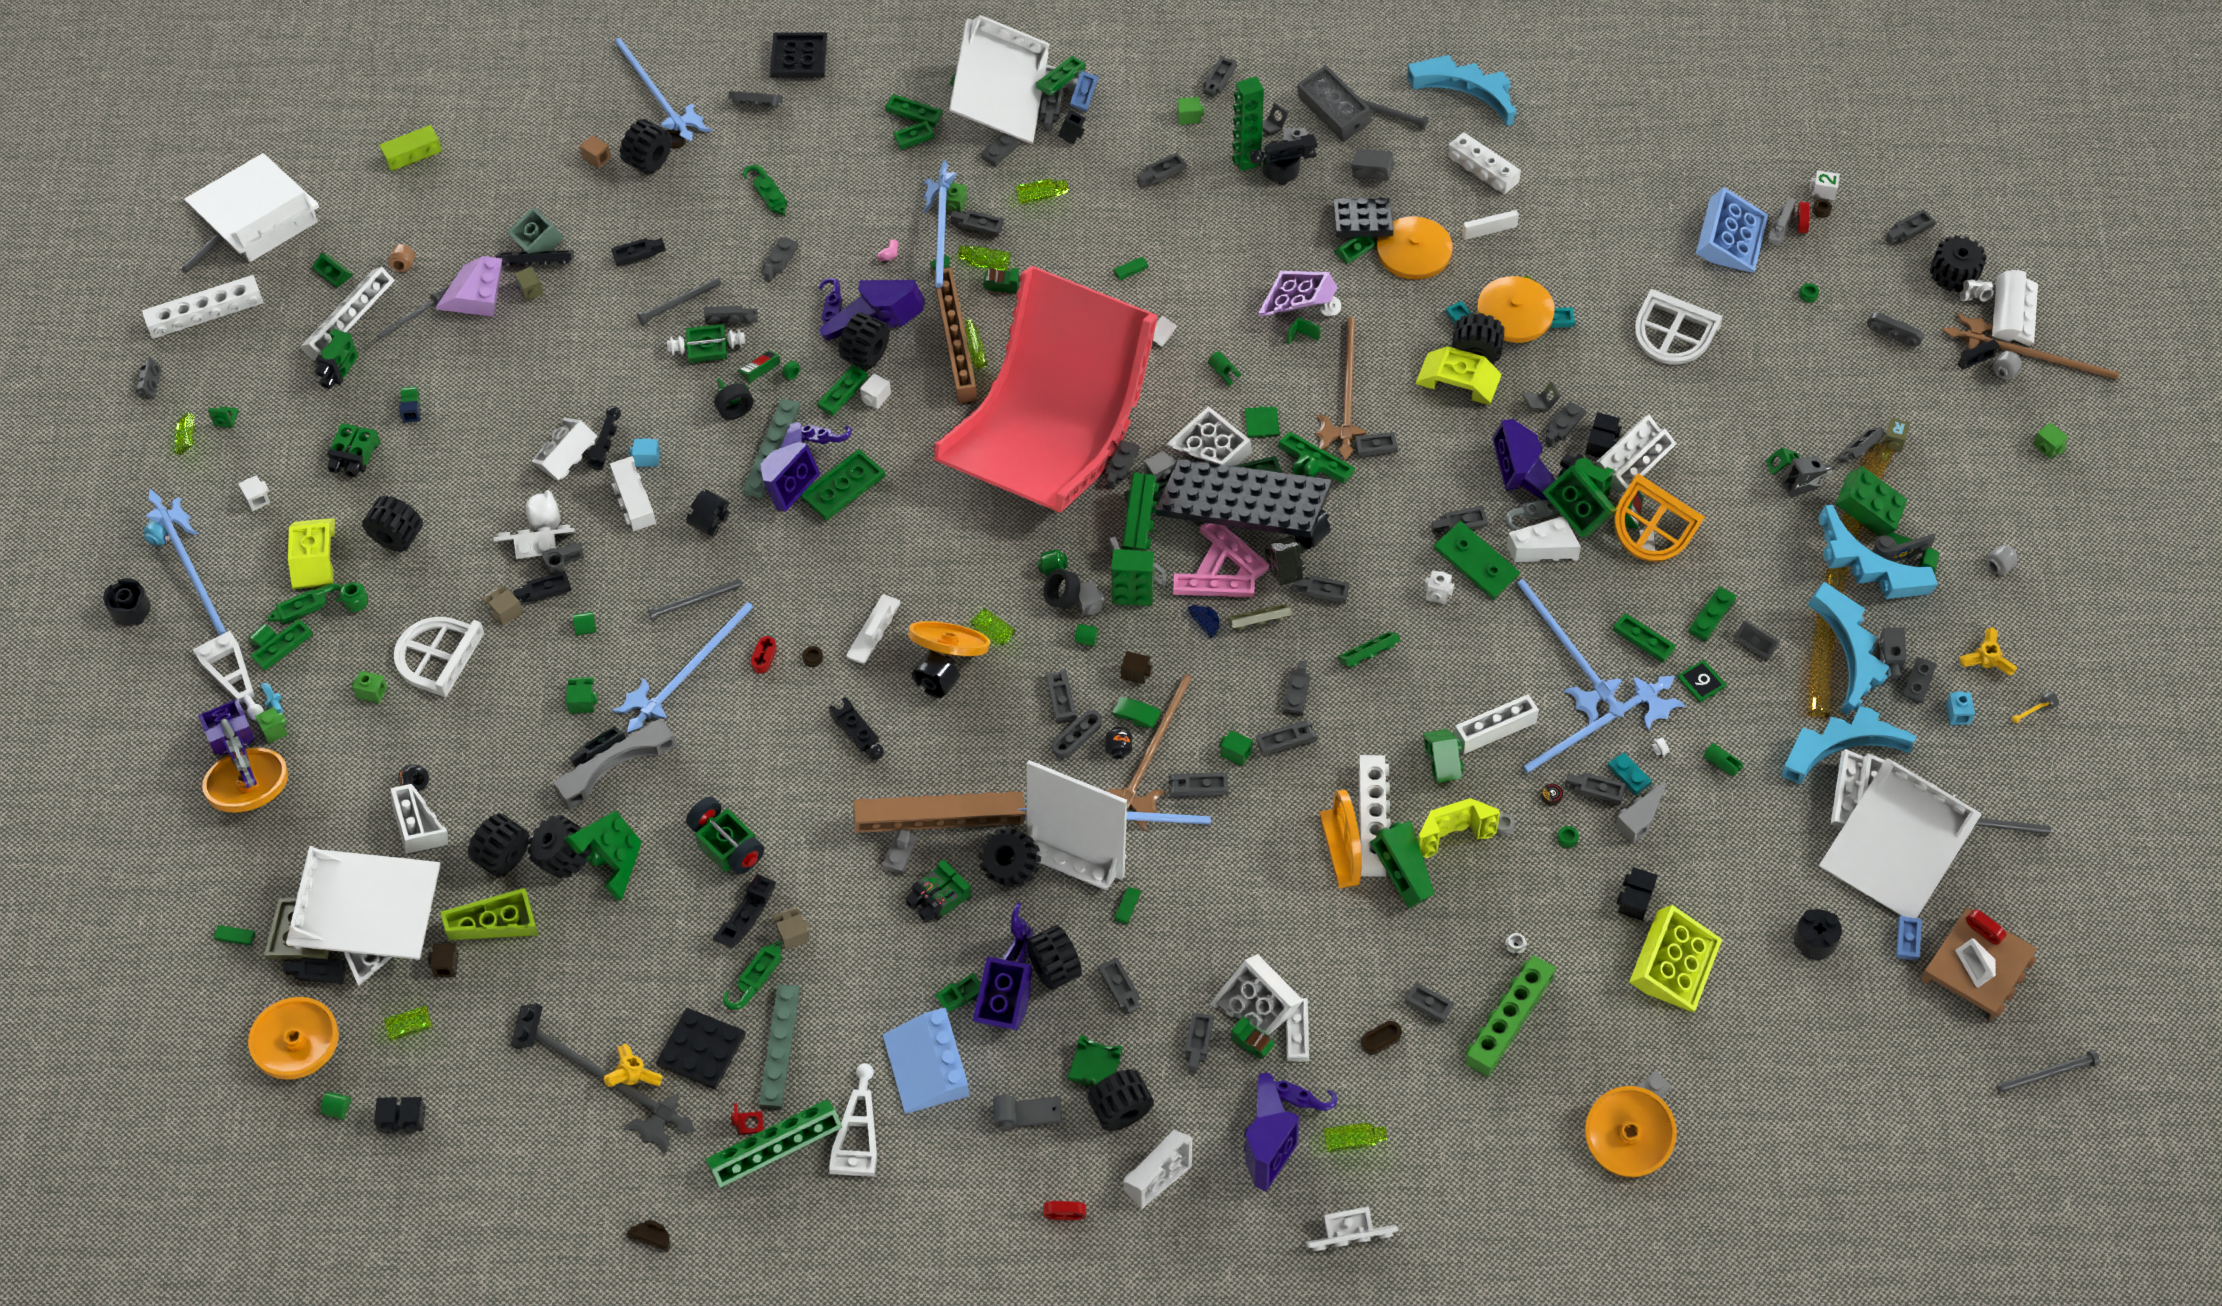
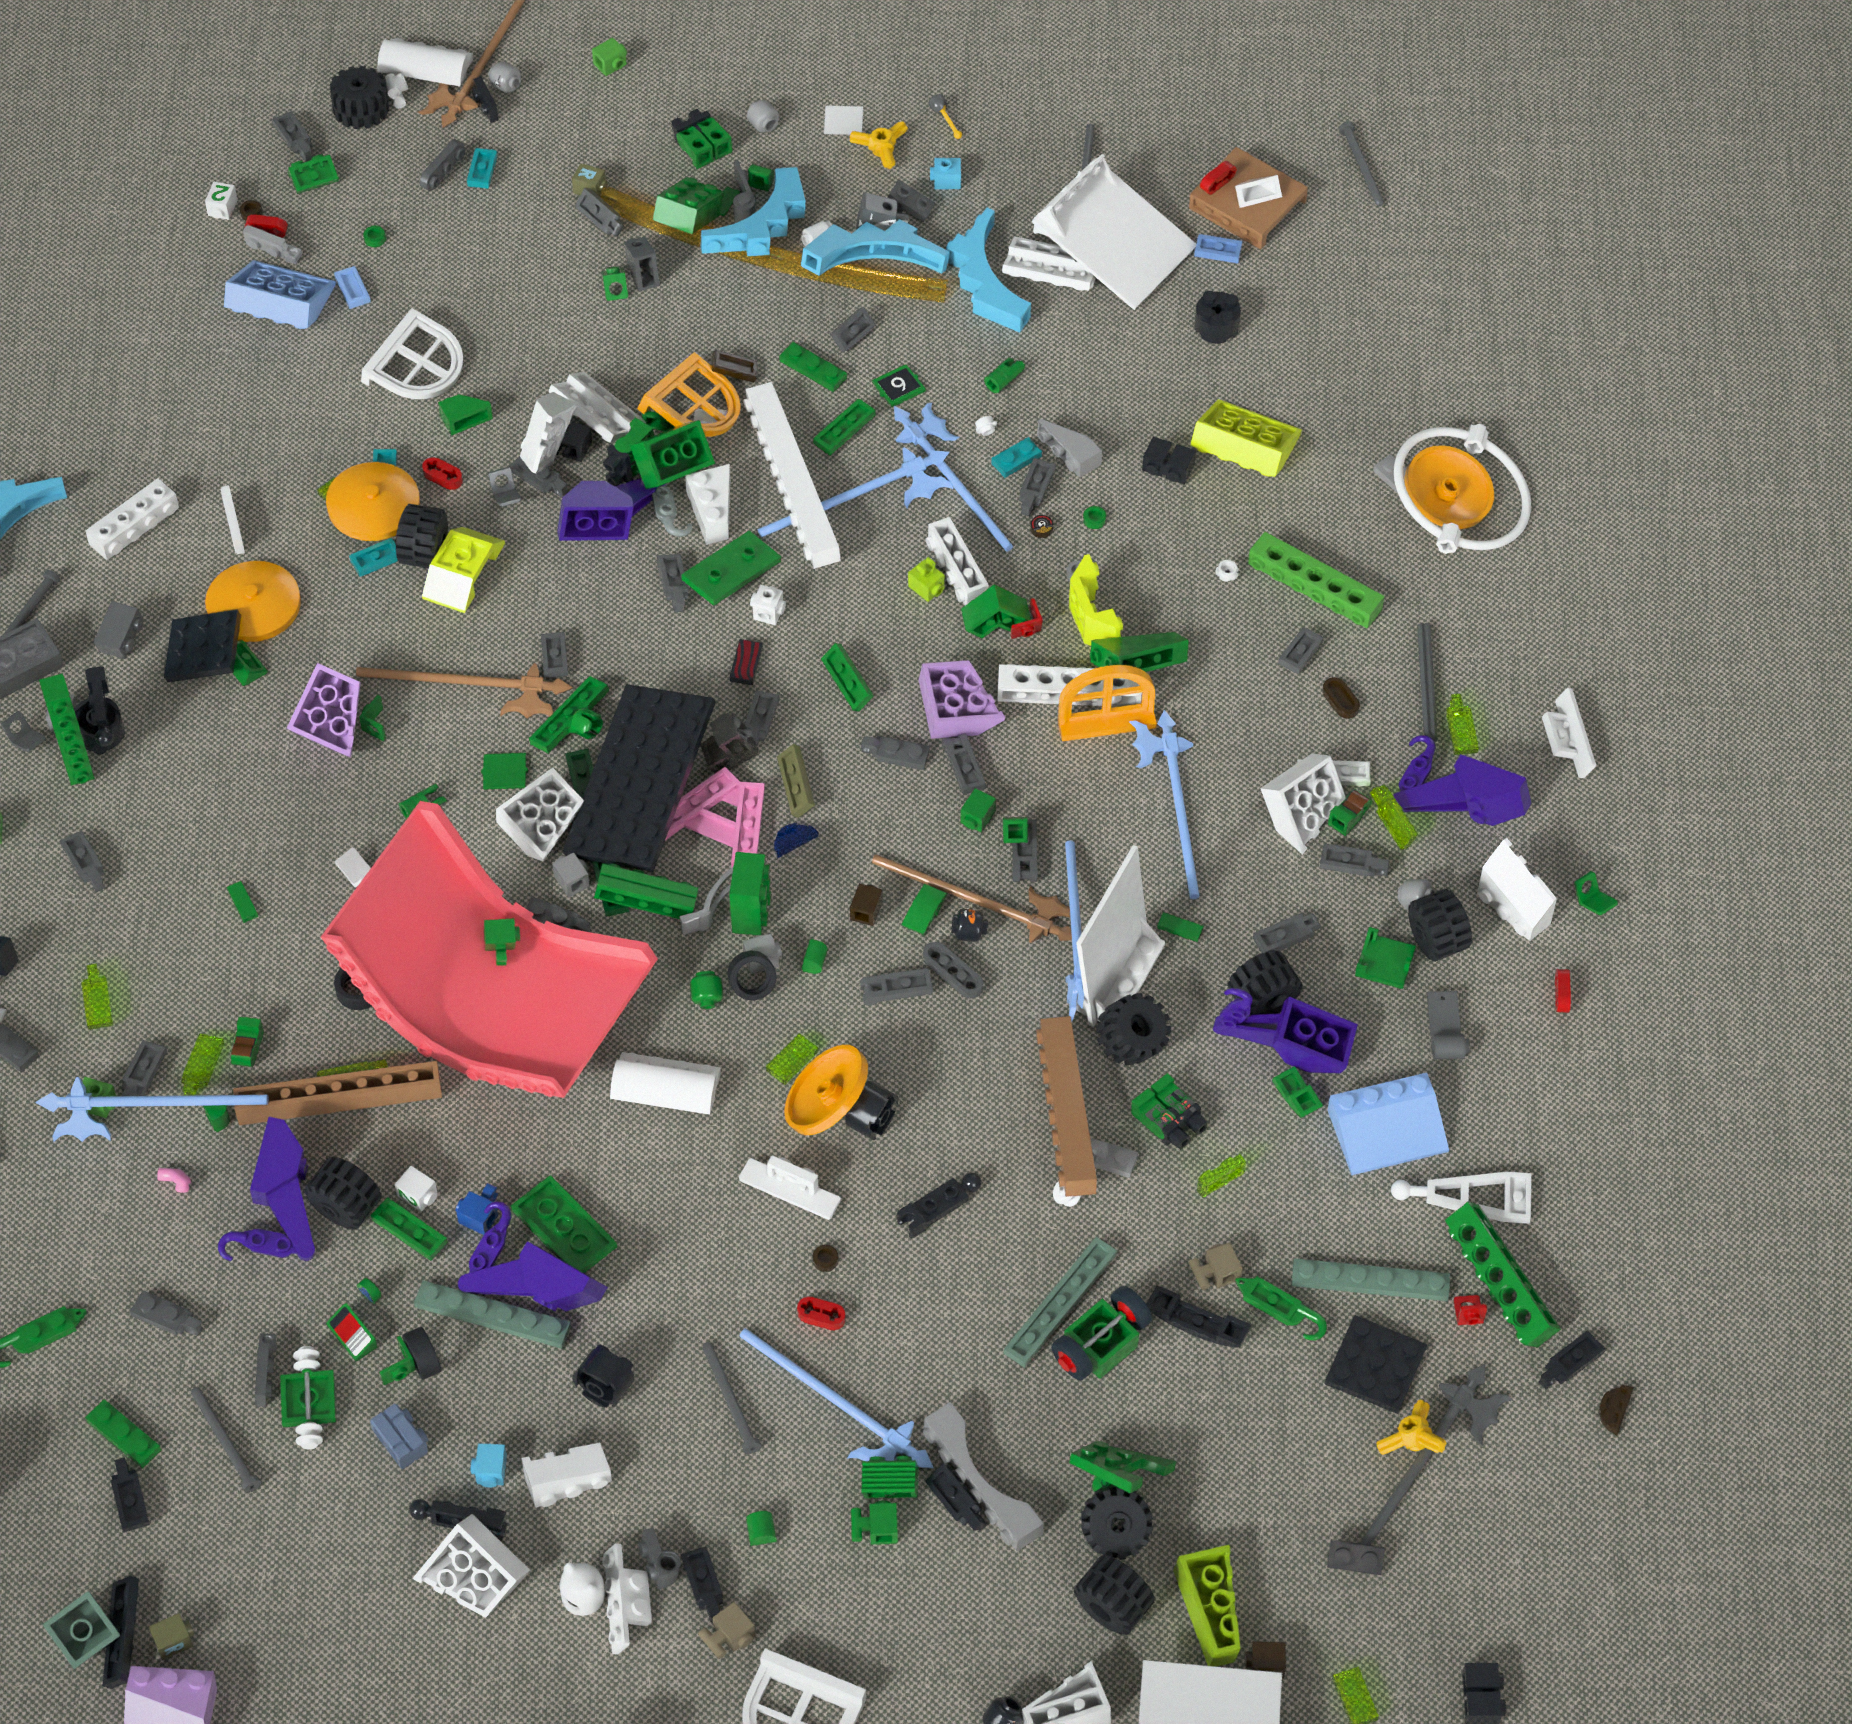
camera: 90 degrees left, 0 degrees up
none -> green plate [85,1399,161,1469]
none -> green bracket [288,154,339,194]
none -> light blue tile [334,266,371,309]
none -> sand blue brick [370,1404,429,1469]
none -> red beam [422,457,463,490]
none -> green slope [438,394,493,436]
none -> blue brick [455,1183,498,1235]
none -> teal plate [467,148,498,189]
none -> green brick [483,918,520,966]
none -> white wedge [520,392,577,474]
none -> white brick [610,1052,721,1114]
none -> green hips [671,109,733,169]
none -> dark brown tile [712,349,758,383]
none -> tile [729,639,763,685]
none -> white brick [744,382,841,569]
none -> white brick [801,221,832,247]
none -> white sticker [824,106,863,135]
none -> green brick [861,1456,919,1499]
none -> lime brick [908,557,945,602]
none -> lavender wedge [919,660,1005,739]
none -> green brick [1002,817,1028,843]
none -> sand green plate [1003,1237,1117,1368]
none -> red bracket [1010,598,1043,639]
none -> light blue piece [1129,710,1199,899]
none -> clear neon green plate [1197,1154,1246,1198]
none -> clear neon green hinge [1370,784,1418,850]
none -> white piece [1394,424,1531,554]
none -> light grey head [1398,879,1436,910]
none -> dark grey axle [1417,623,1438,743]
none -> black hinge [1539,1331,1606,1390]
none -> green bracket [1574,871,1618,915]

